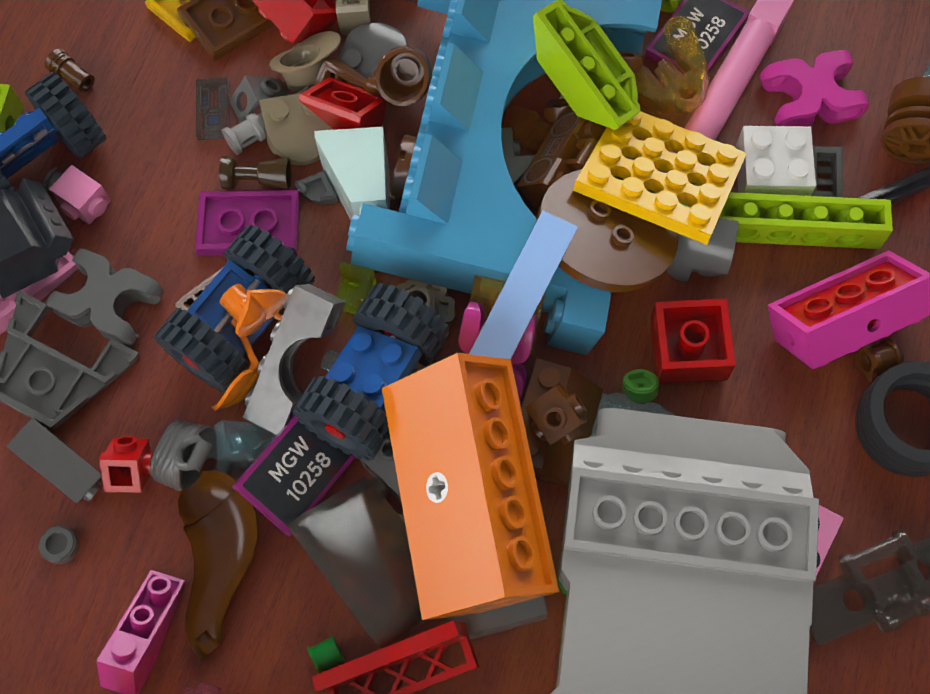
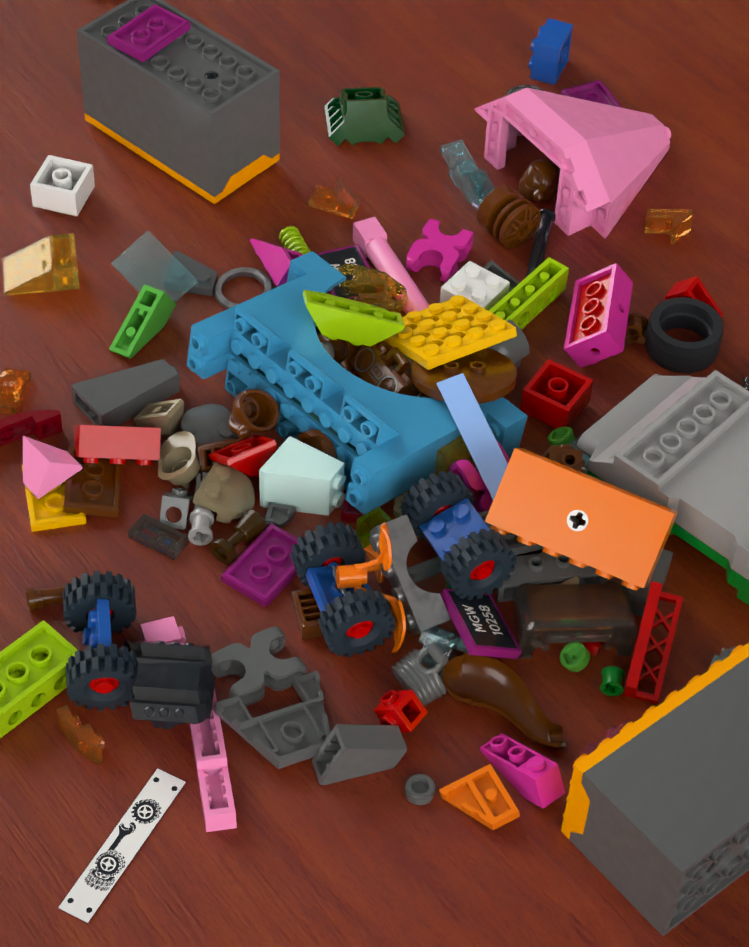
camera: 60 degrees left, 20 degrees down
none -> orange wing [439,764,520,830]
none -> bright green tile [560,642,590,672]

